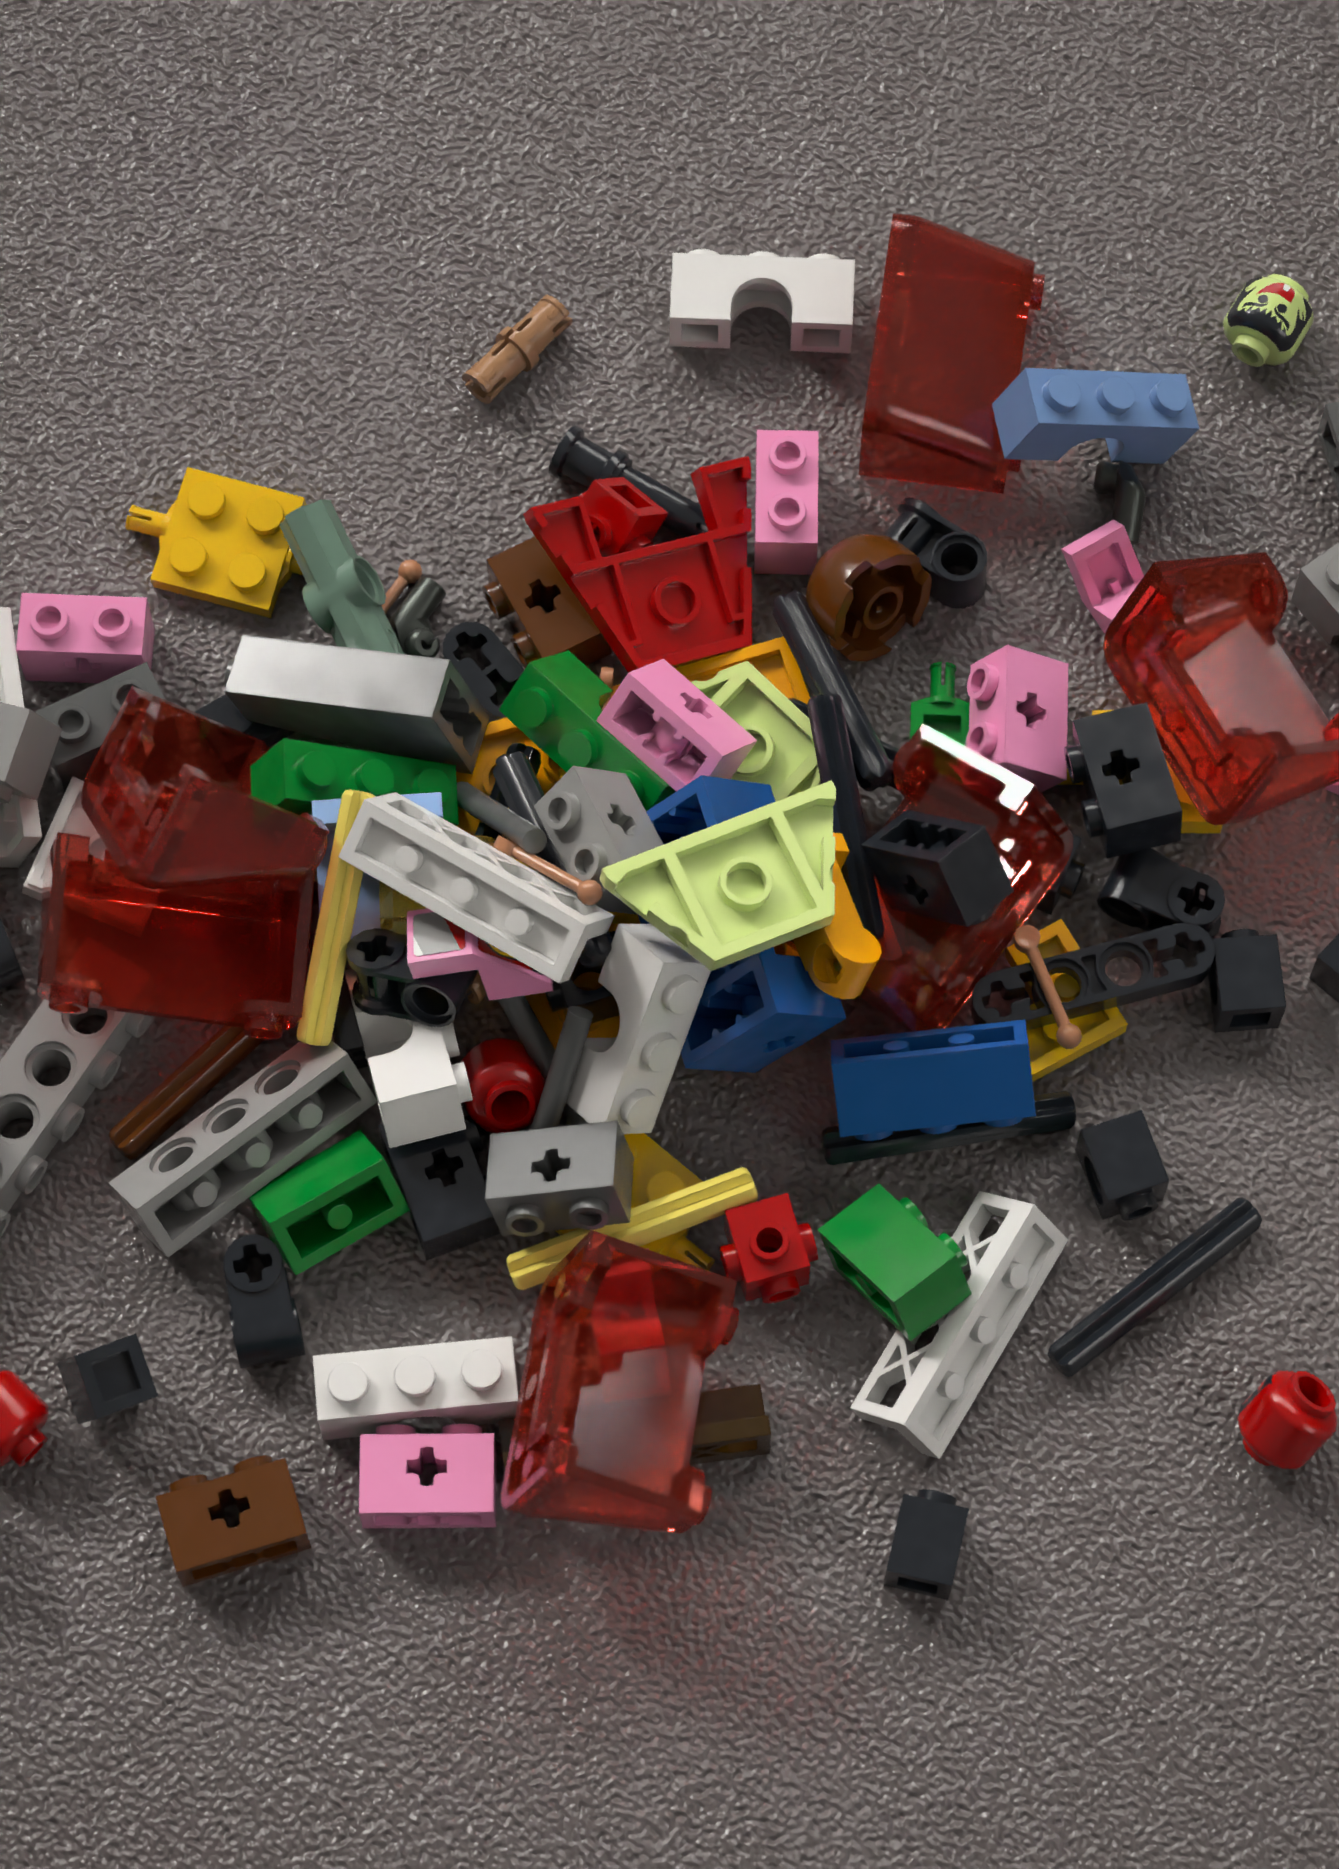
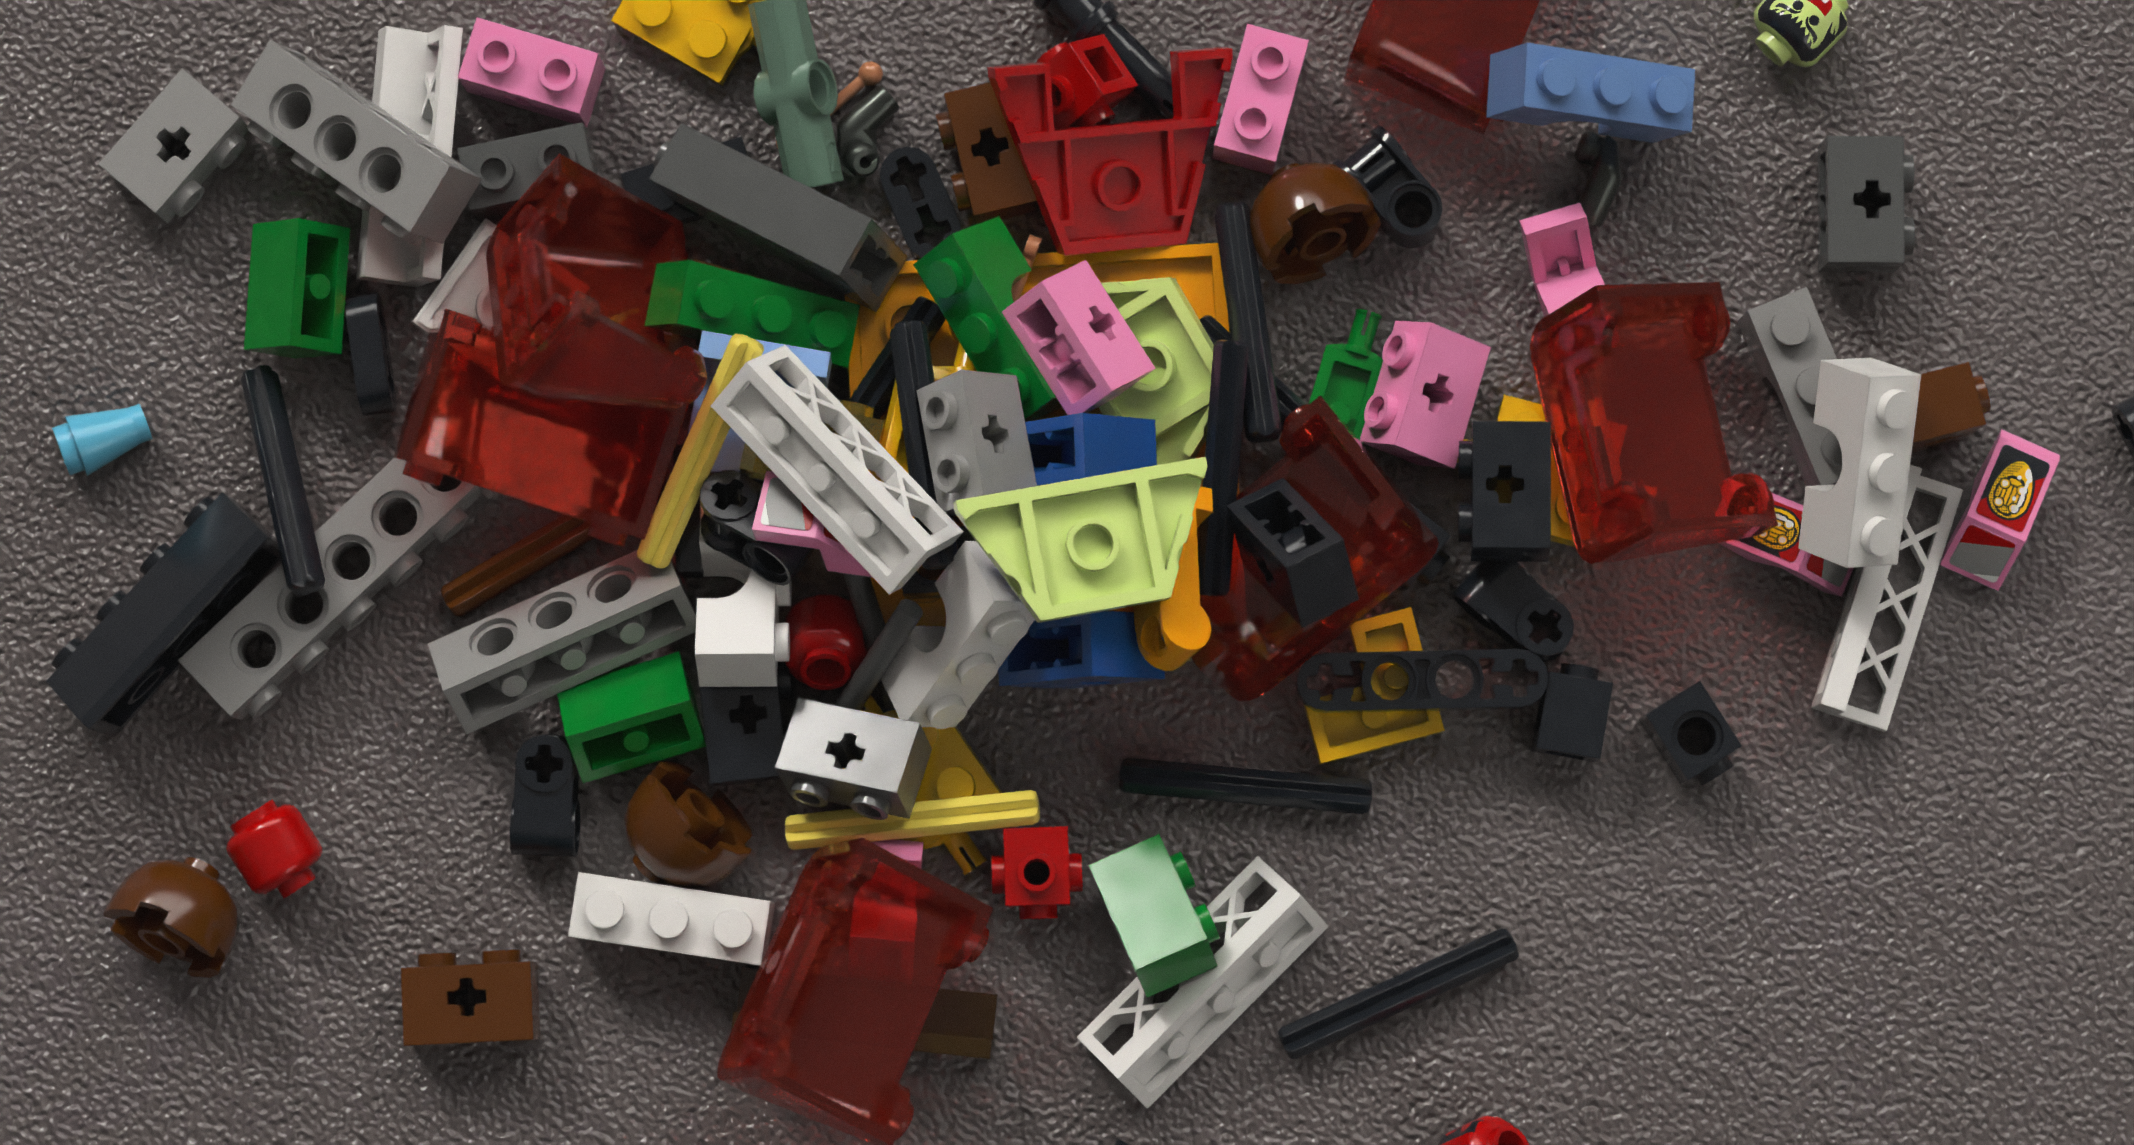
camera: 15 degrees right, 15 degrees up
black brick [57,1333,158,1424] -> none
bright pink brick [359,1424,497,1528] -> none
dark grey bar [457,781,547,854] -> none
nougat hinge [492,835,603,905] -> none
blue brick [831,1020,1036,1141] -> none
nougat hinge [1014,925,1082,1049] -> none
black brick [1075,1110,1169,1221] -> none
none -> reddish brown cylinder [624,761,753,889]

